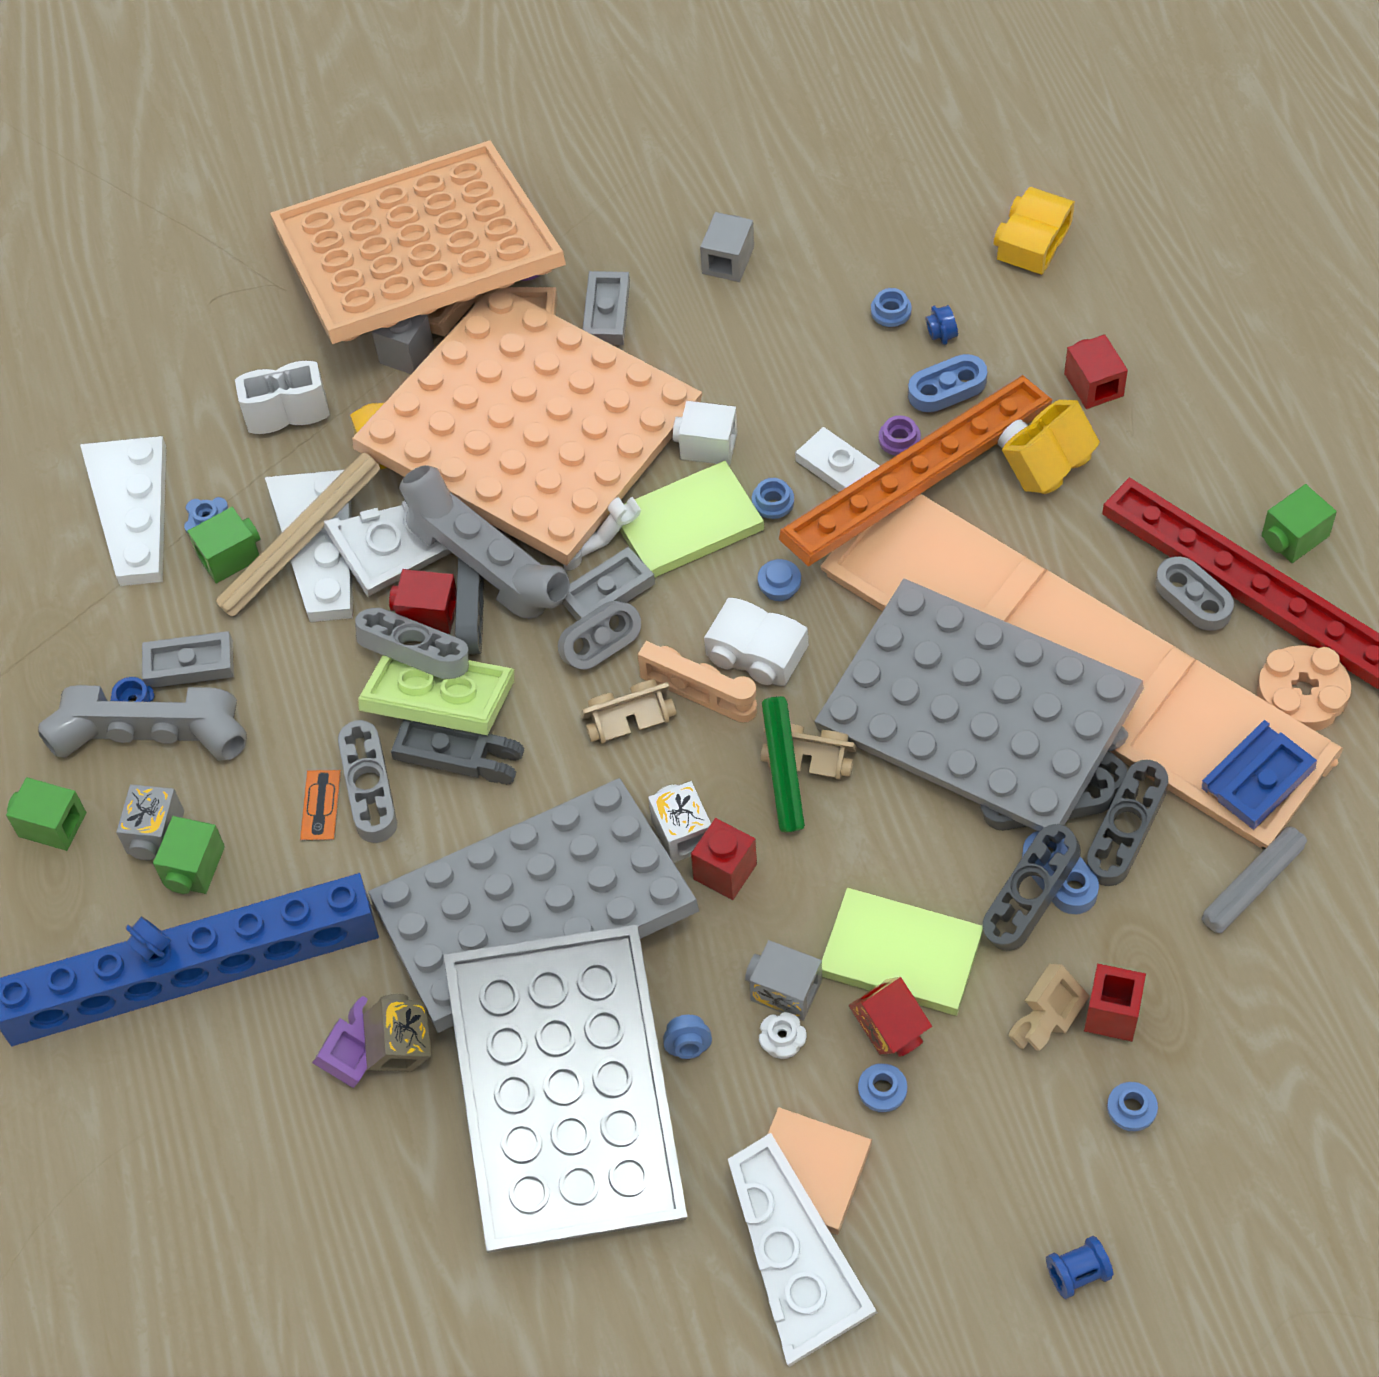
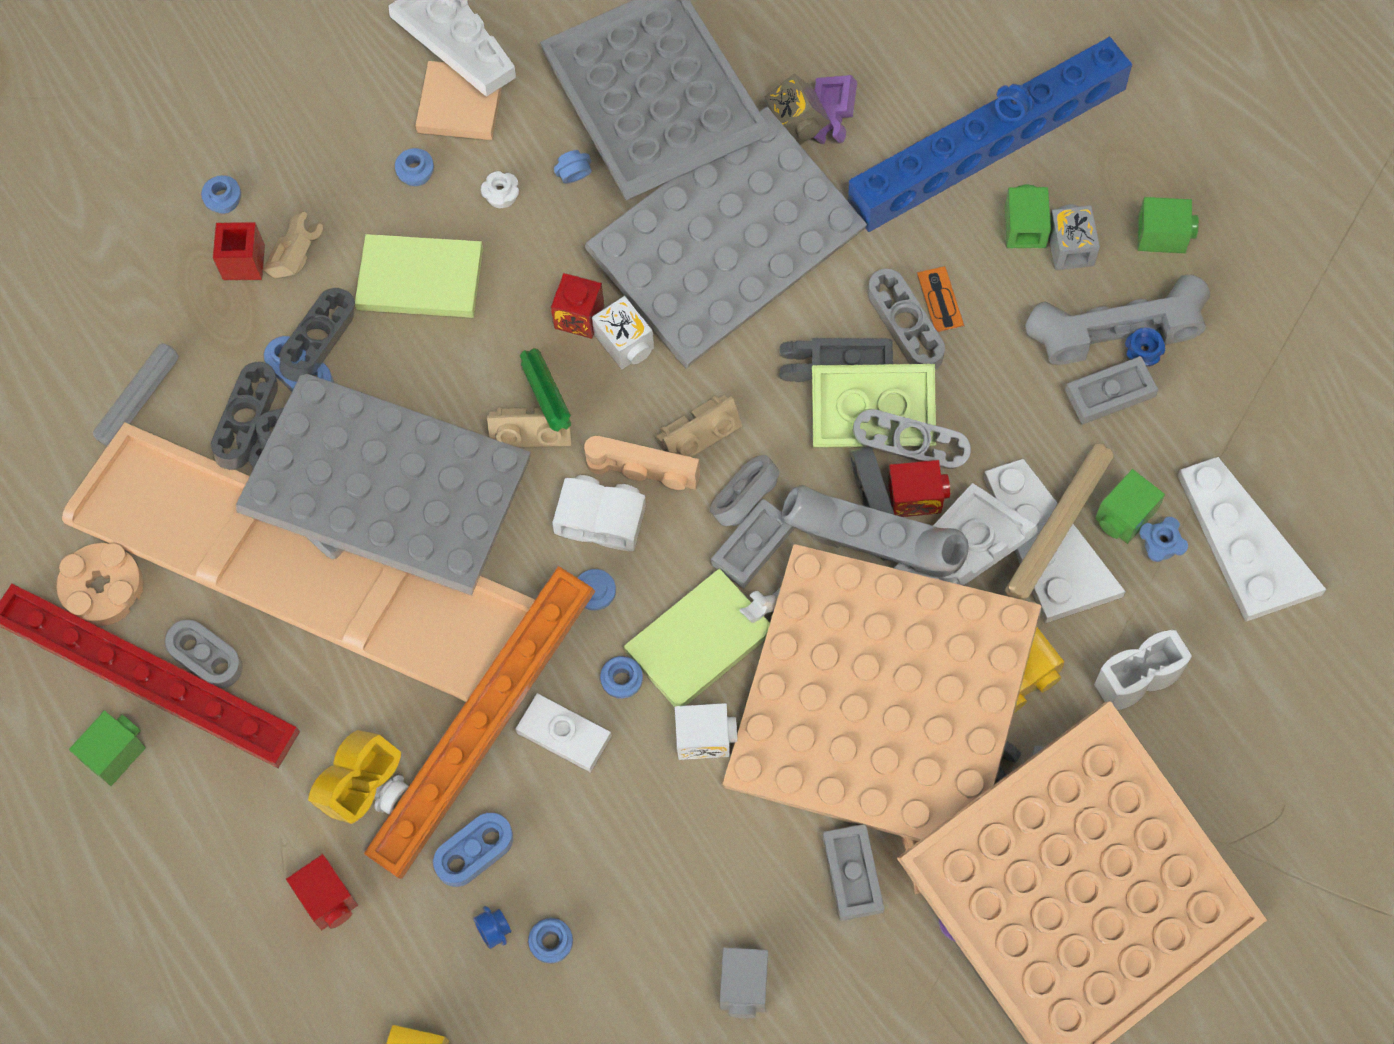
camera: 165 degrees right, 10 degrees up
light grey brick [745,940,822,1021] -> none
red brick [848,977,933,1057] -> none
medium lavender plate [879,415,921,456] -> none
blue bush [1046,1236,1114,1299] -> none
blue plate [1202,720,1317,830] -> none

